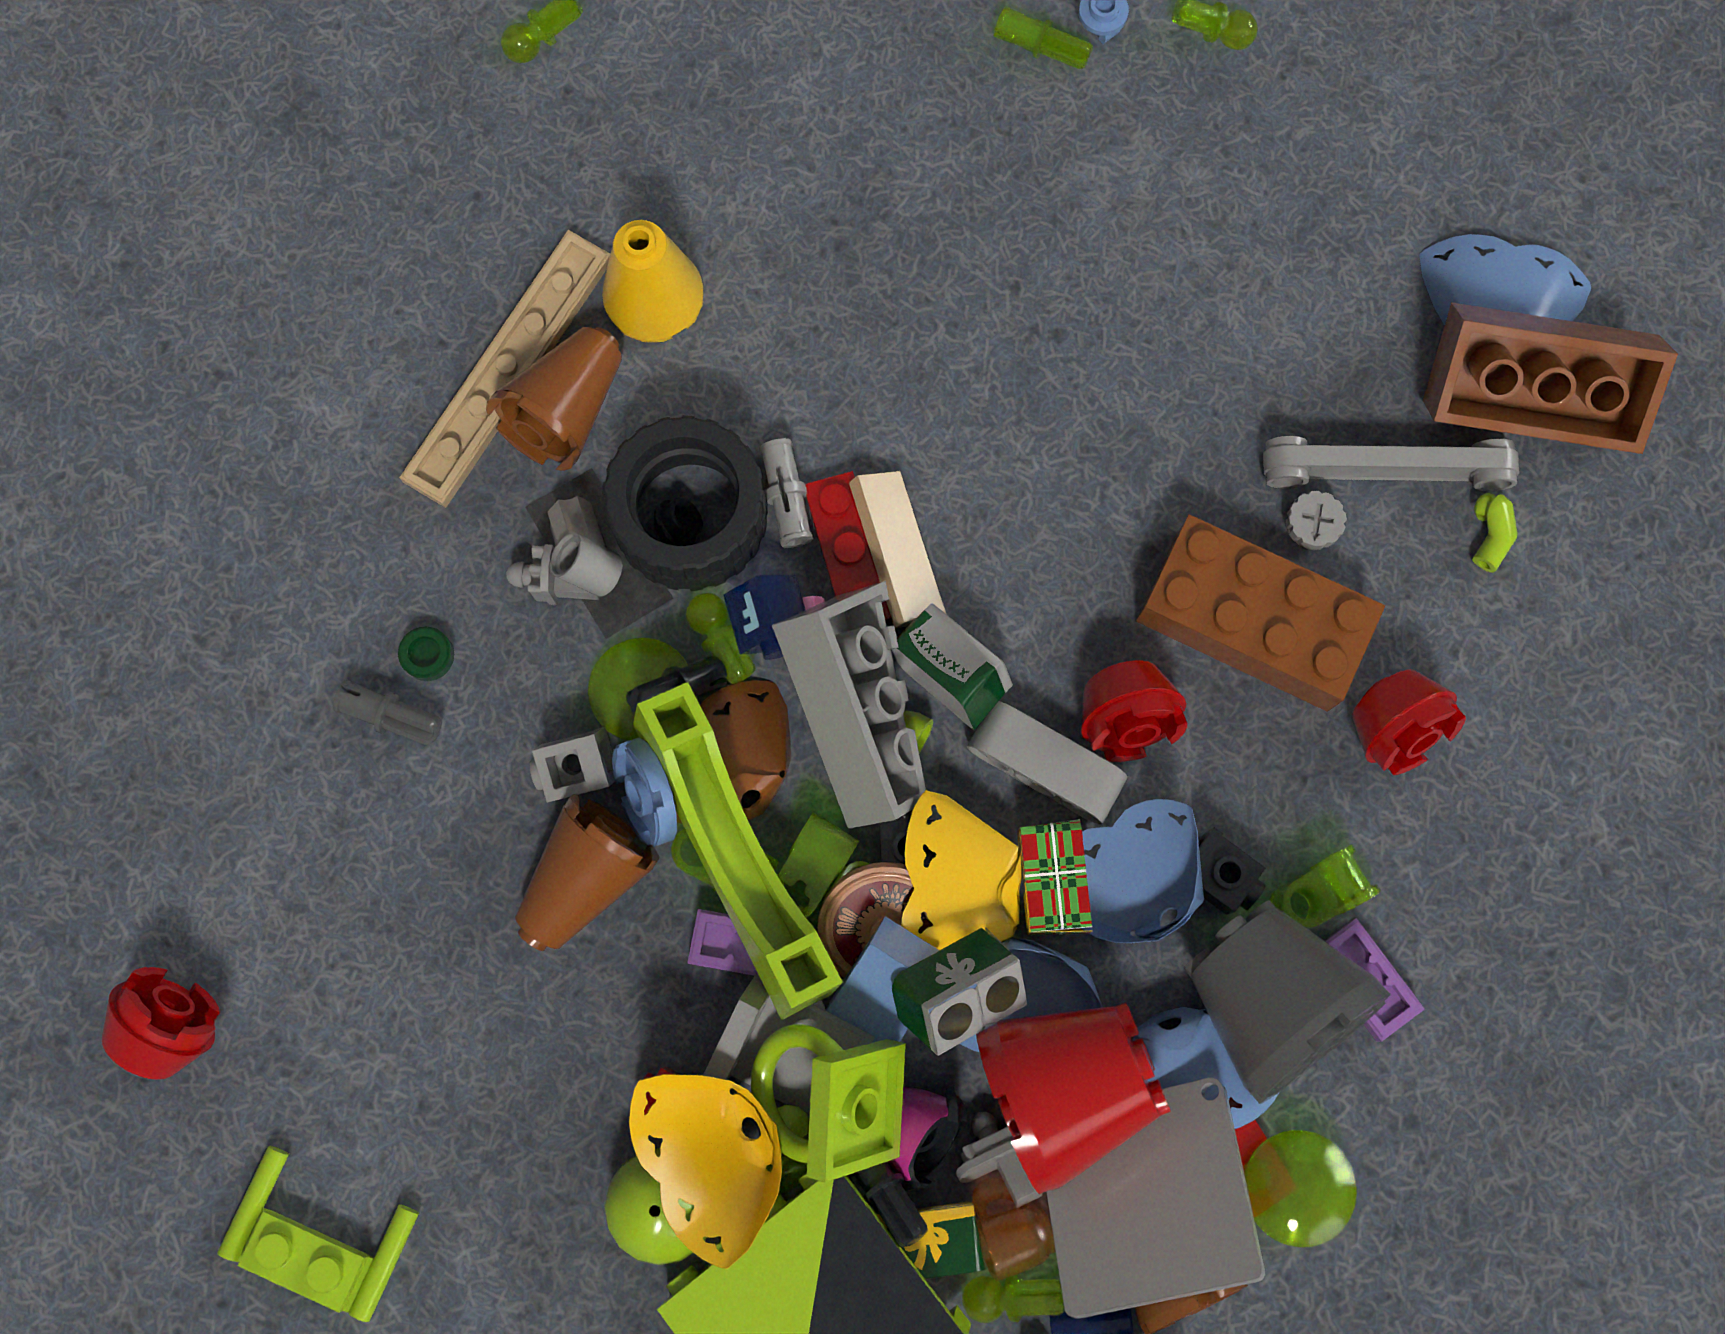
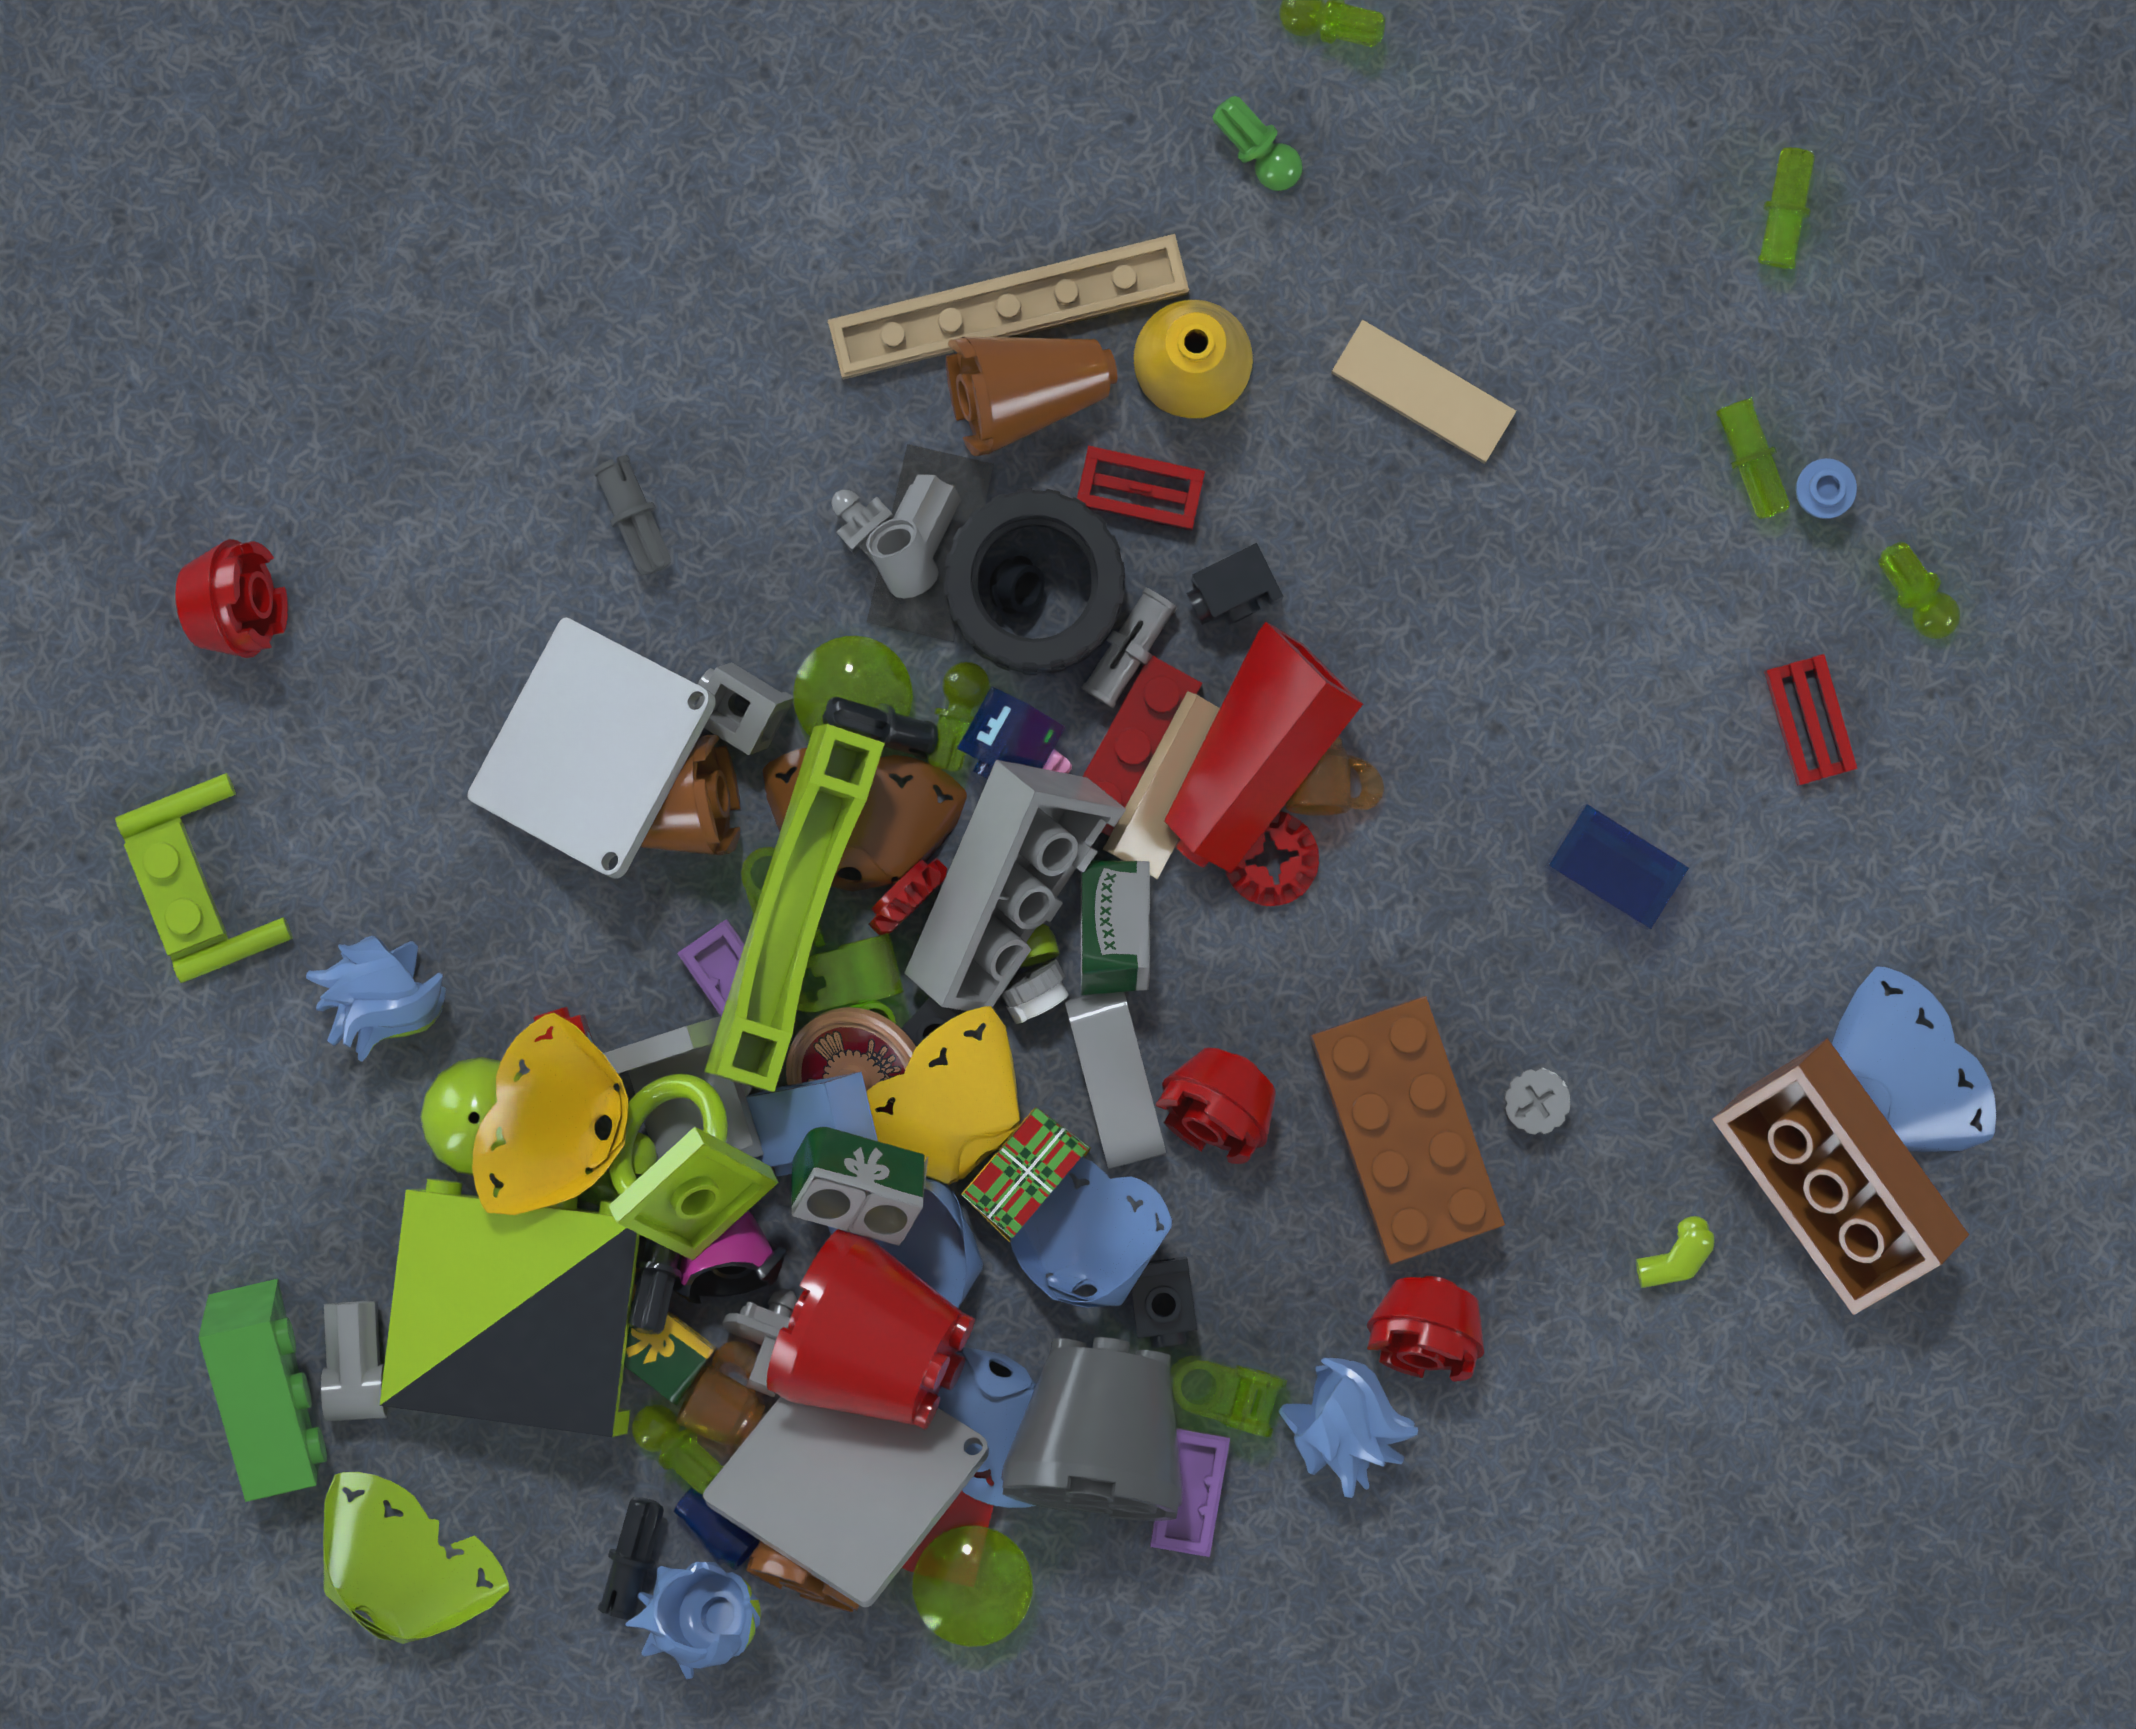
camera: 50 degrees right, 10 degrees up
dark green tile [398,626,454,681] -> none
medium blue tile [612,737,677,847] -> none
light grey piece [1263,436,1519,491] -> none
none -> medium blue hair [306,936,446,1061]
none -> piece [467,618,715,879]
none -> red gear [868,858,948,935]
none -> light grey piece [1001,959,1069,1024]
none -> red tile [1077,445,1205,531]
none -> red slope [1164,622,1363,873]
none -> black brick [1186,543,1284,625]
none -> bright green axle [1212,96,1303,191]
none -> red gear [1225,812,1319,906]
none -> medium blue hair [1279,1358,1418,1498]
none -> clear orange piece [1285,737,1385,816]
none -> tan tile [1331,320,1516,464]
none -> clear blue panel [1544,804,1689,930]
none -> red tile [1764,654,1858,786]

